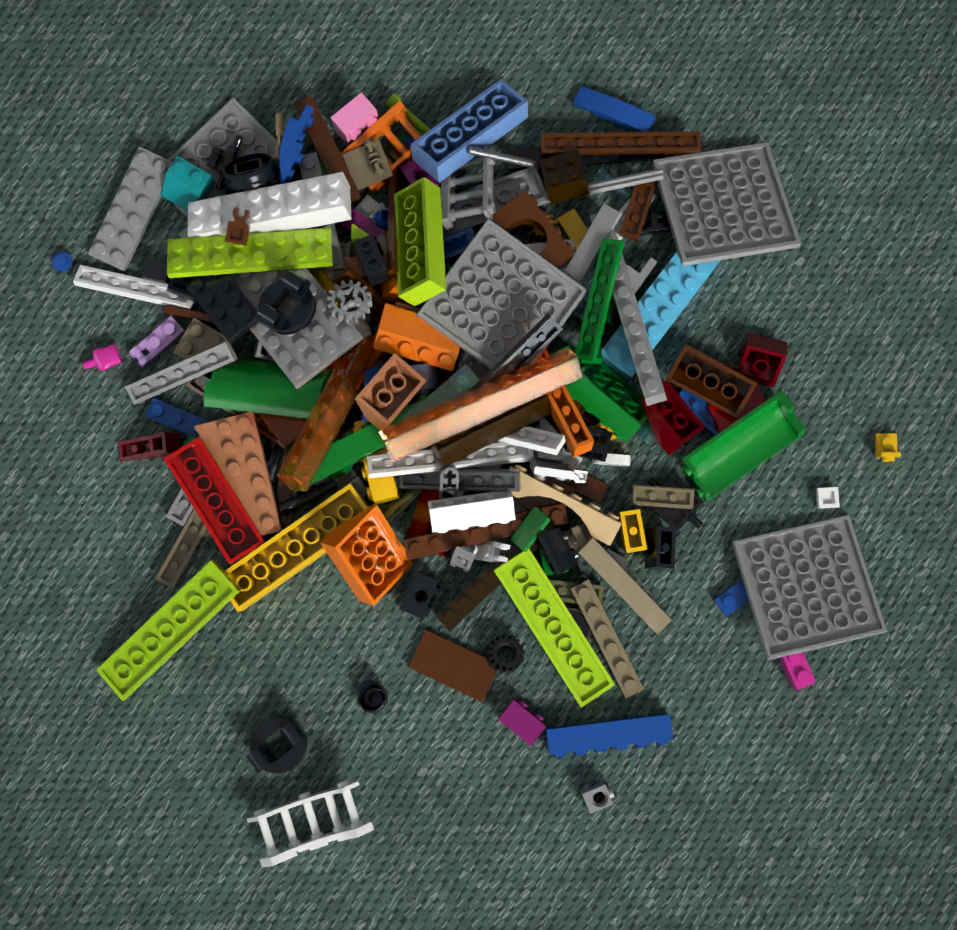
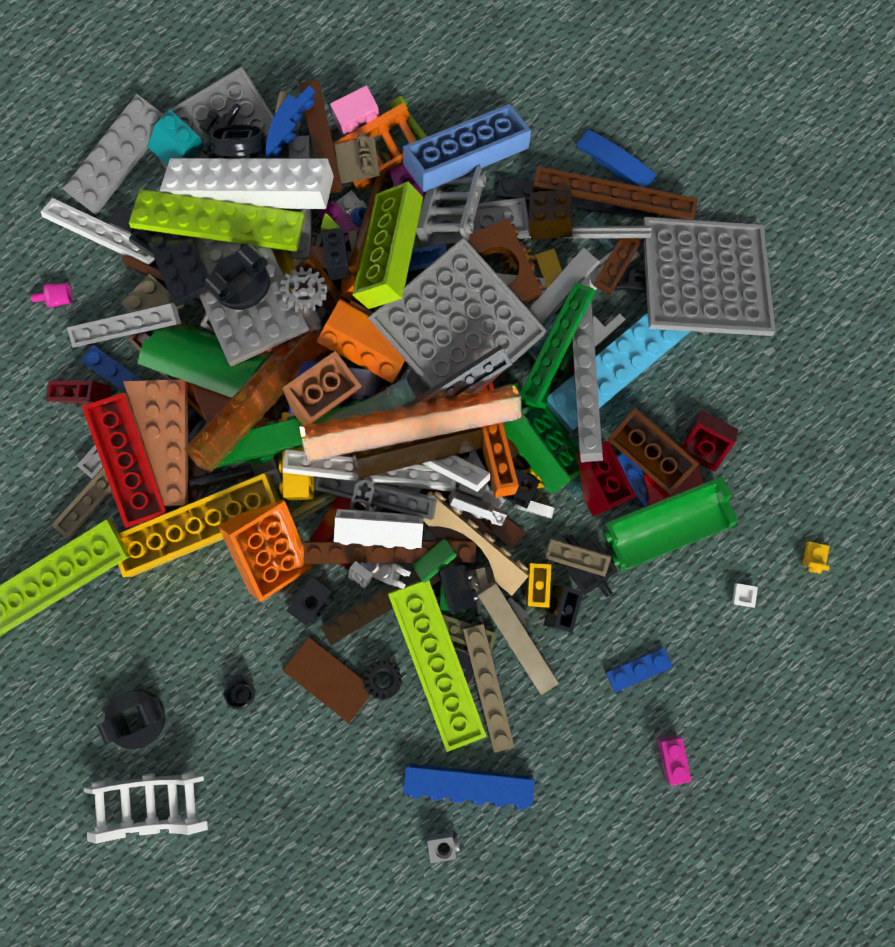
camera: 15 degrees right, 0 degrees up
blue plate [52,251,73,272] -> none
lavender plate [129,316,185,368] -> none
reddish brown plate [225,207,251,246] -> none
flat silver bar [467,146,541,169] -> none
magenta brick [498,699,546,746] -> none
light grey tile [731,515,887,661] -> none

